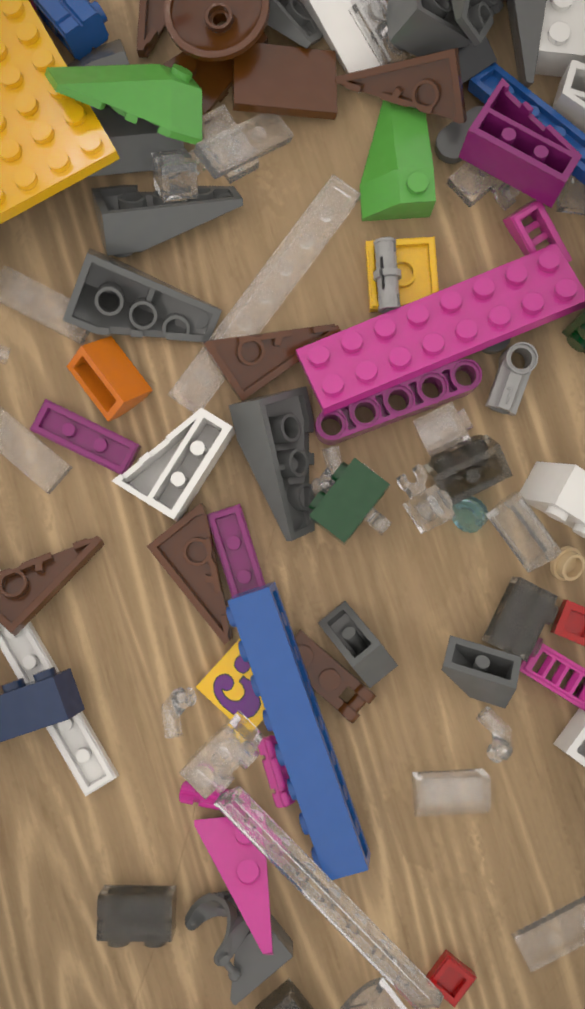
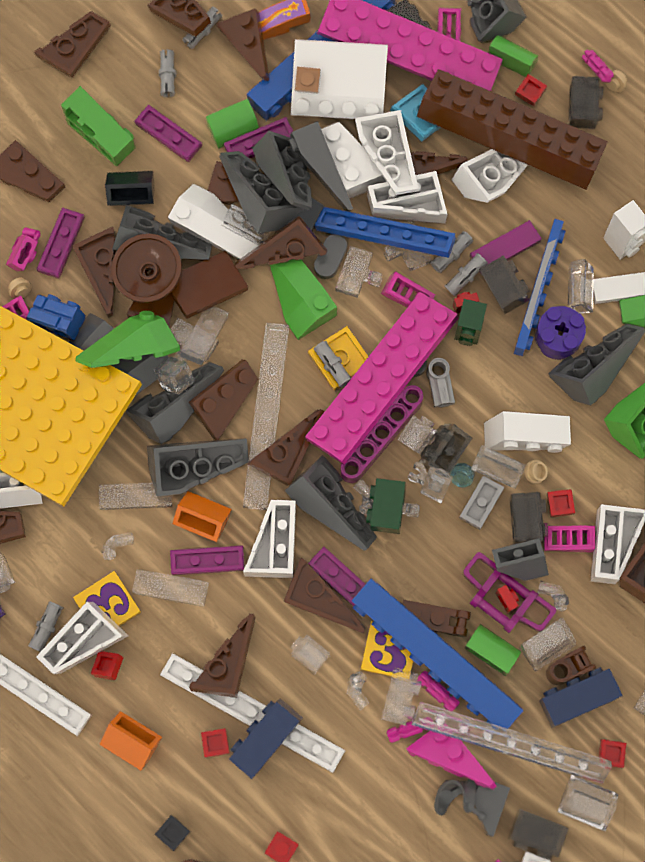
camera: 30 degrees left, 10 degrees down
clear smoke brick [96,885,177,948] -> none
dark grey slope [318,601,398,688] -> none
magenta wedge [459,78,582,208] -> none
none -> reddish brown wing [189,360,258,440]
none -> clear brick [291,635,330,675]
none -> light grey plate [459,475,504,530]
none -> magenta bar [463,552,556,633]
none -> bright green brick [464,624,522,676]
none -> red plate [495,585,519,614]
none -> dark blue brick [539,667,623,728]
none -> reddish brown piece [546,645,597,685]

